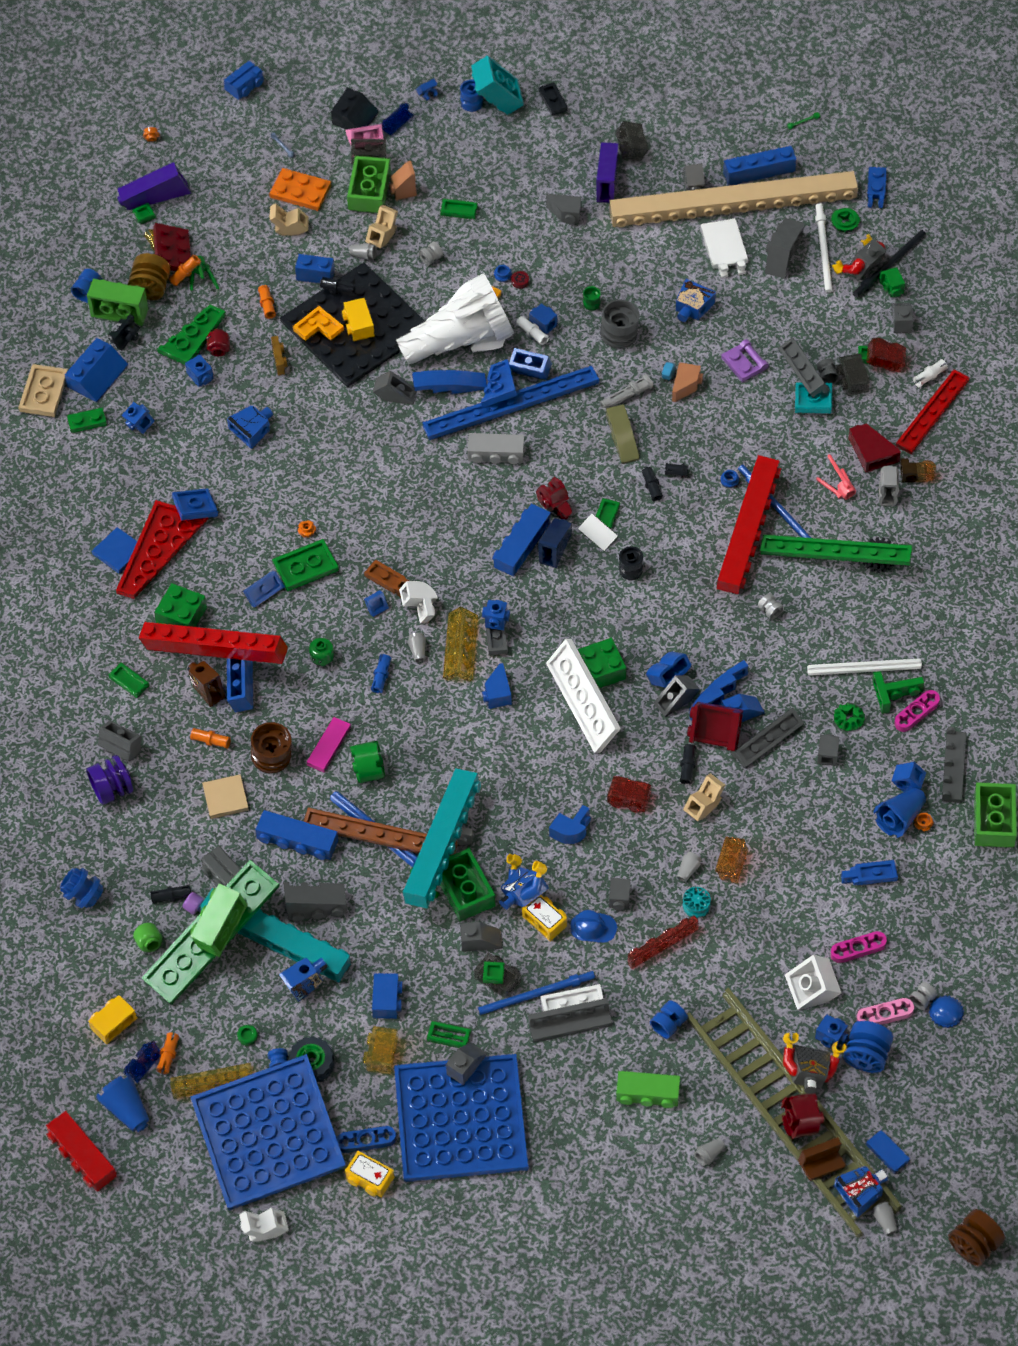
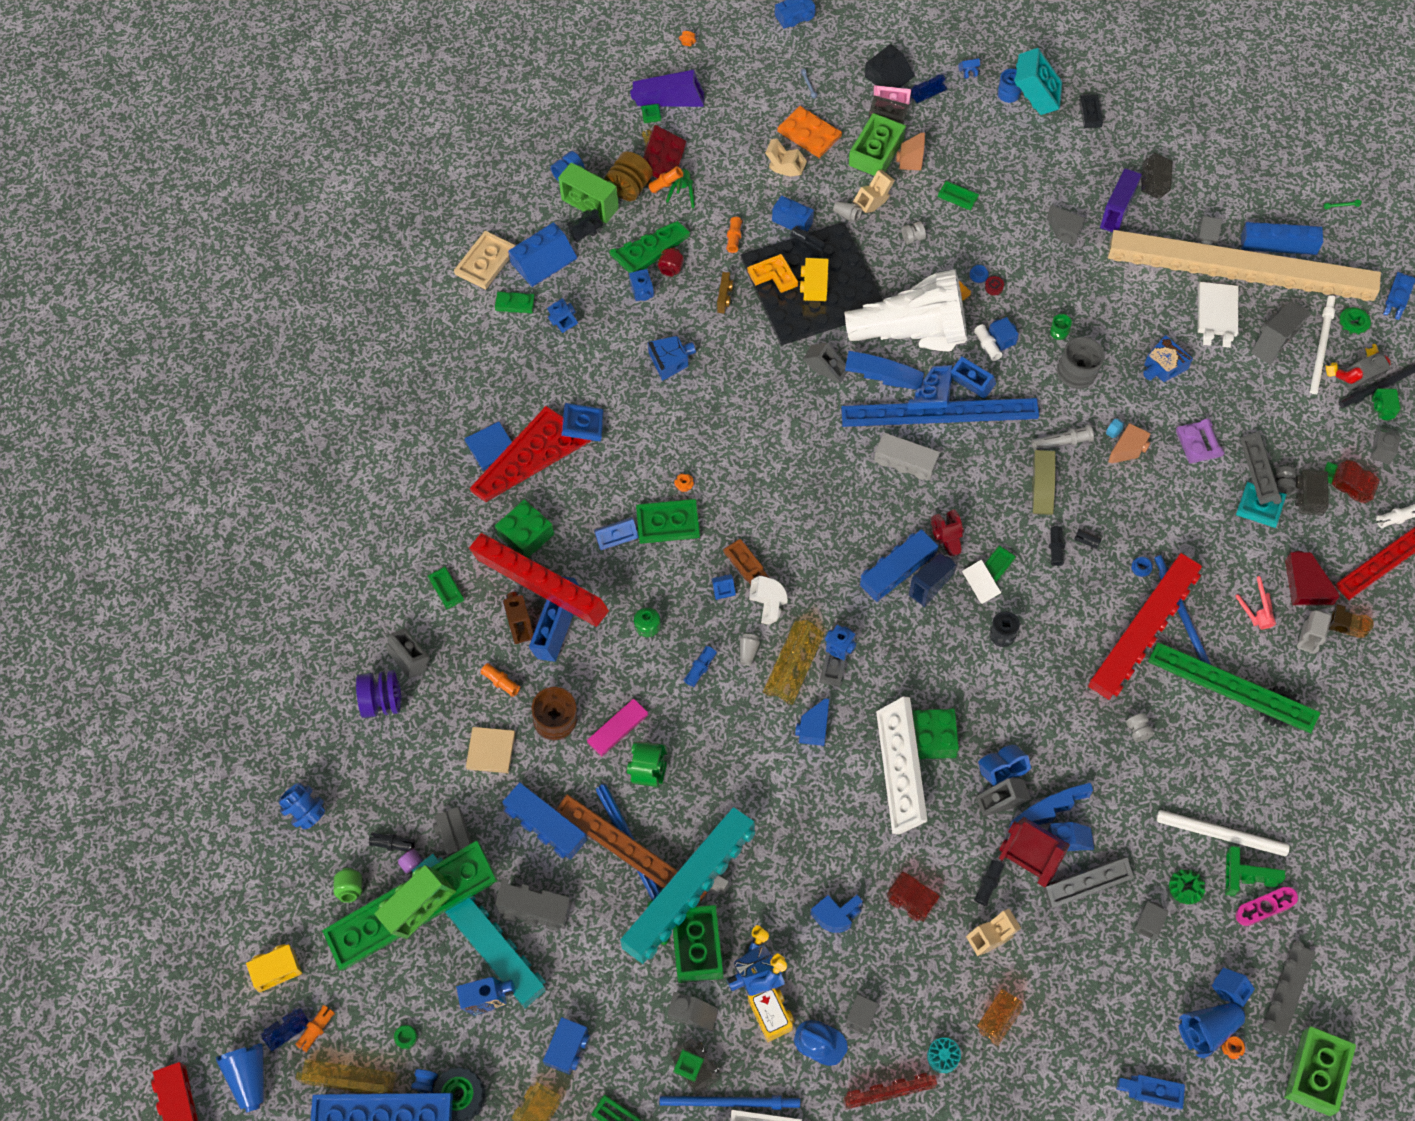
camera: 20 degrees right, 5 degrees up
light grey cone [676,852,701,883] -> none

